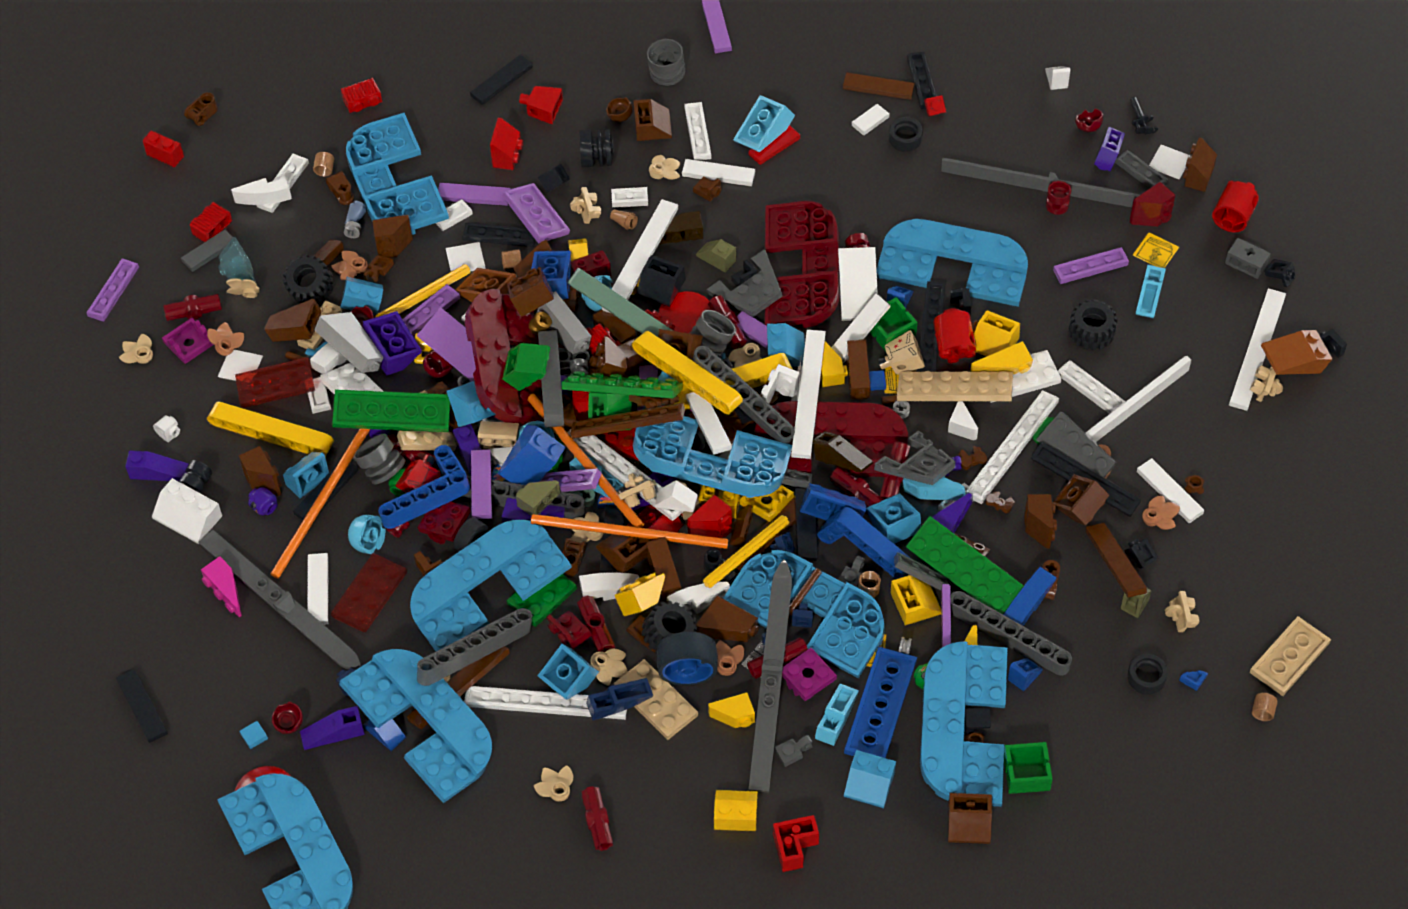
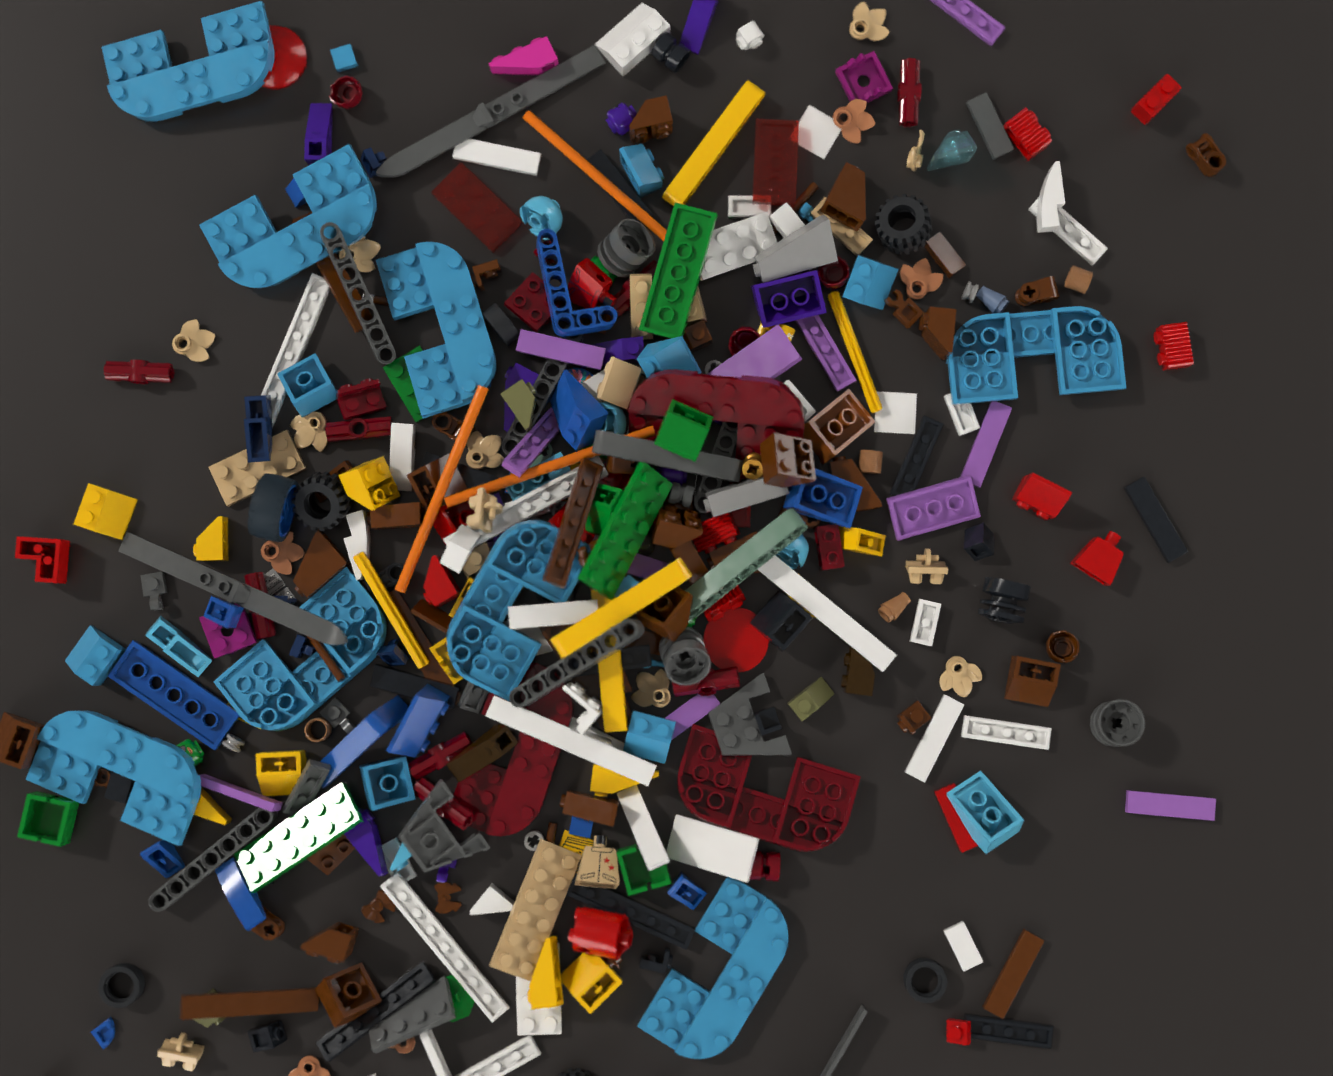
camera: 105 degrees right, 30 degrees up
none -> blue slope [203,596,244,628]

